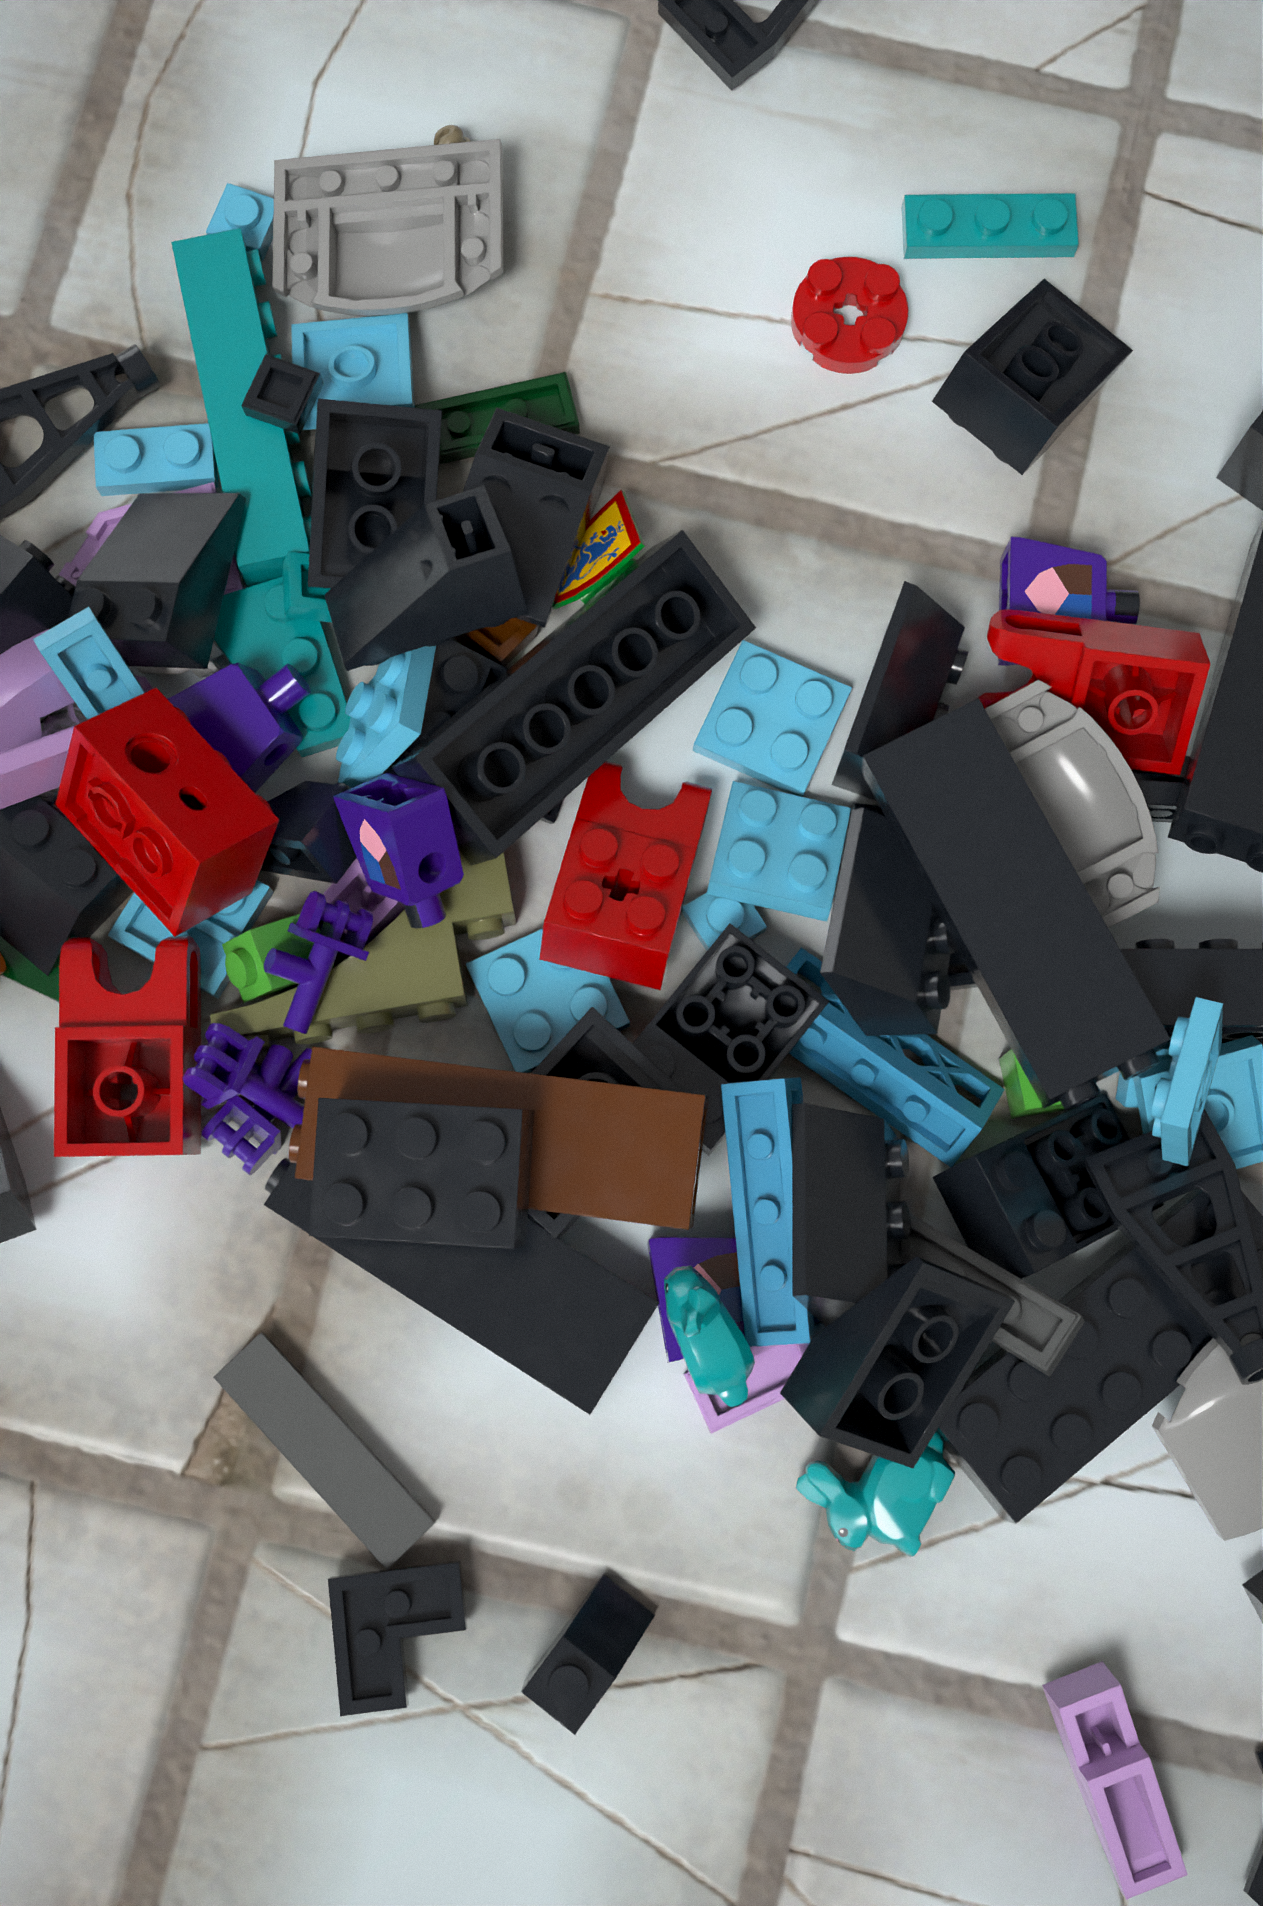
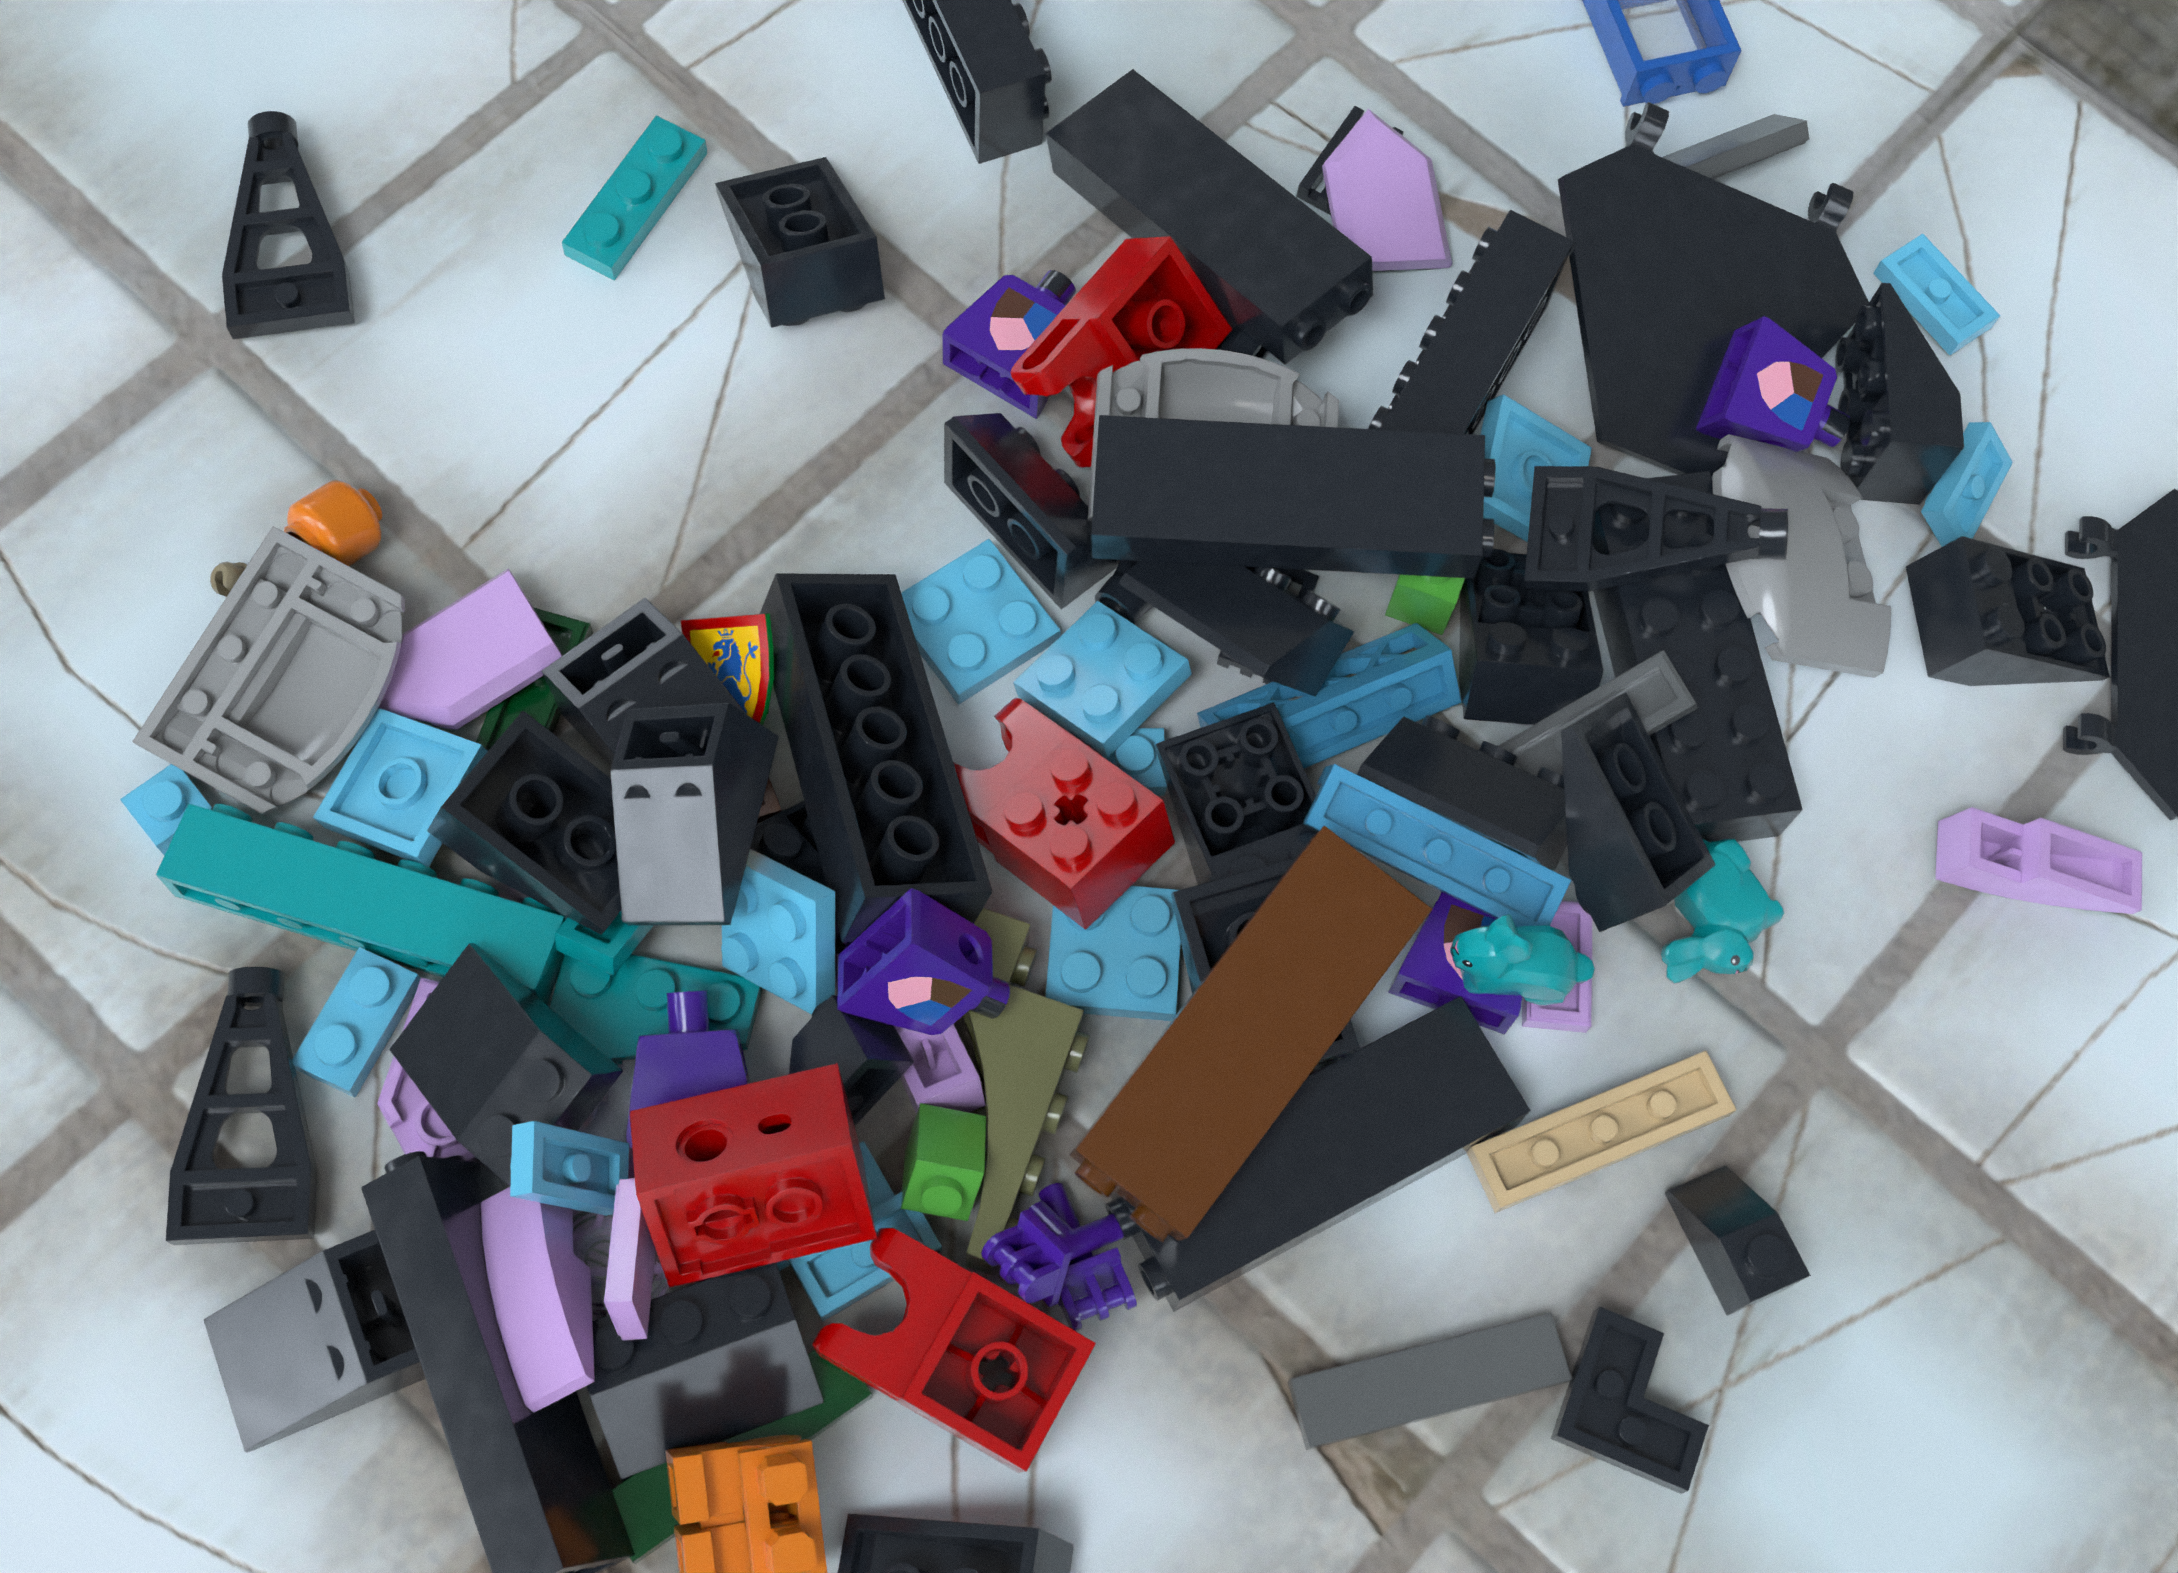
camera: 65 degrees left, 10 degrees down
black tile [241,354,324,434] -> none
dark purple arm [264,891,373,1034] -> none
black brick [309,1098,534,1249] -> none
red plate [791,257,908,374] -> none
medium azure plate [1151,997,1223,1166] -> none
none -> orange head [284,480,382,566]
none -> lavender tile [378,568,563,730]
none -> tan plate [1466,1051,1736,1213]

